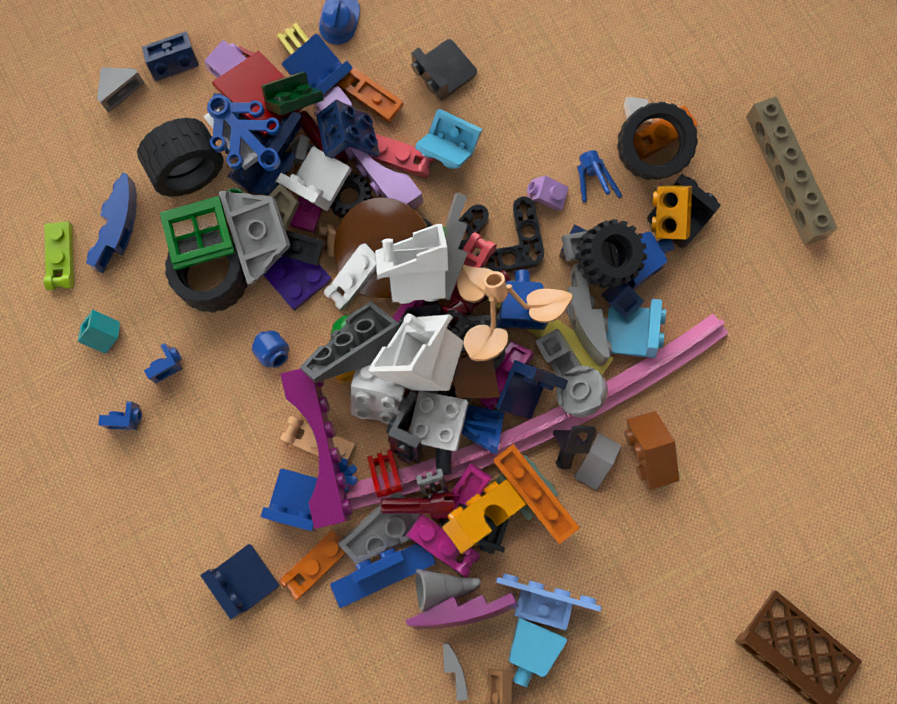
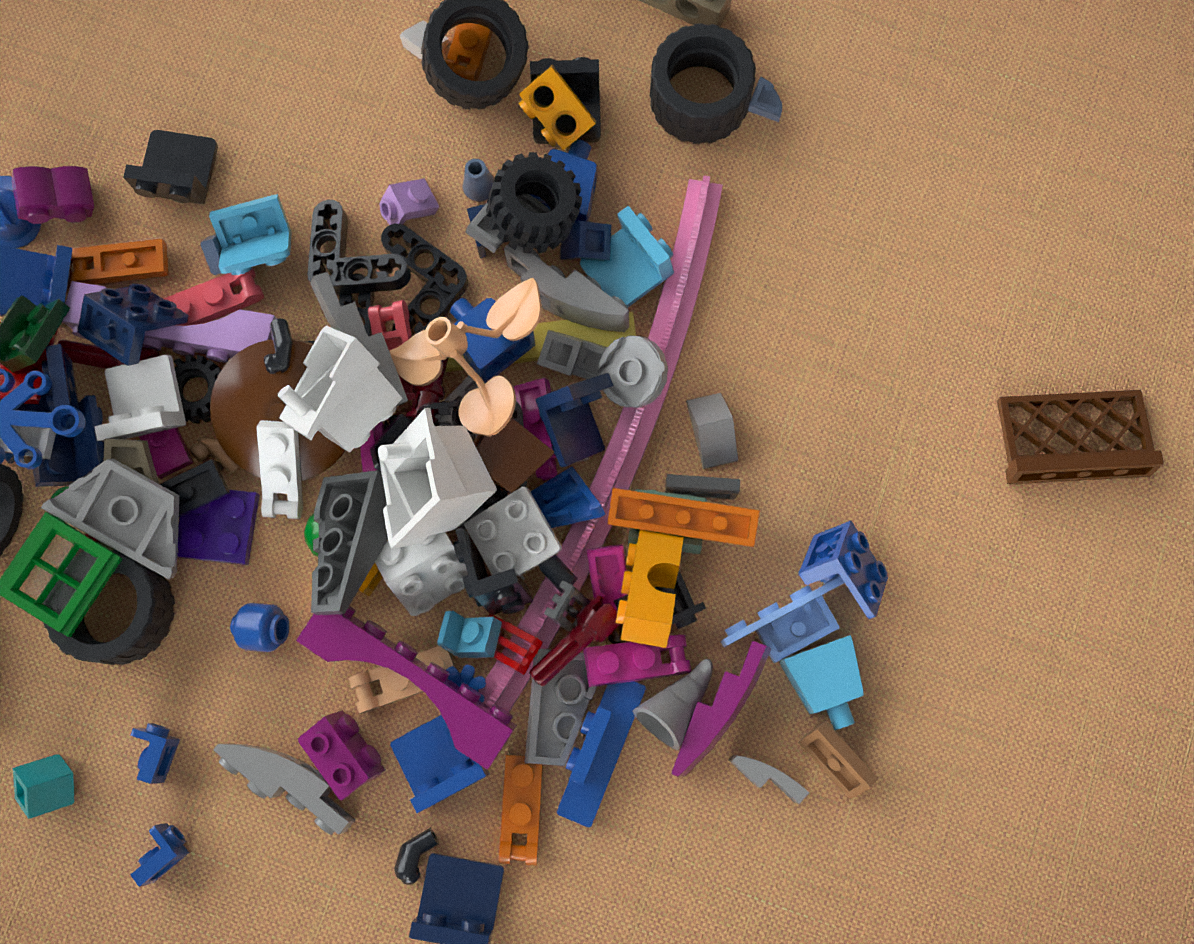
camera: 45 degrees left, 0 degrees up
light grey tile [289,135,316,166] -> none
black bracket [553,426,597,470] -> none
blue plant [577,150,622,202] -> none
dark orange brick [624,411,680,490] -> none
none -> magenta brick [11,166,94,224]
none -> sand blue tile [200,234,222,275]
none -> light grey slope [213,744,356,835]
none -> black arm [264,318,293,374]
none -> magenta bracket [298,710,385,800]
none -> black beam [307,199,411,295]
none -> black arm [394,828,439,885]
none -> medium azure bracket [437,611,502,658]
none -> sand blue cone [462,159,494,202]
none -> black tyre [650,23,756,144]
none -> dark grey tile [665,474,740,499]
none -> sand blue tile [748,77,782,122]
none -> blue bracket [798,520,888,619]

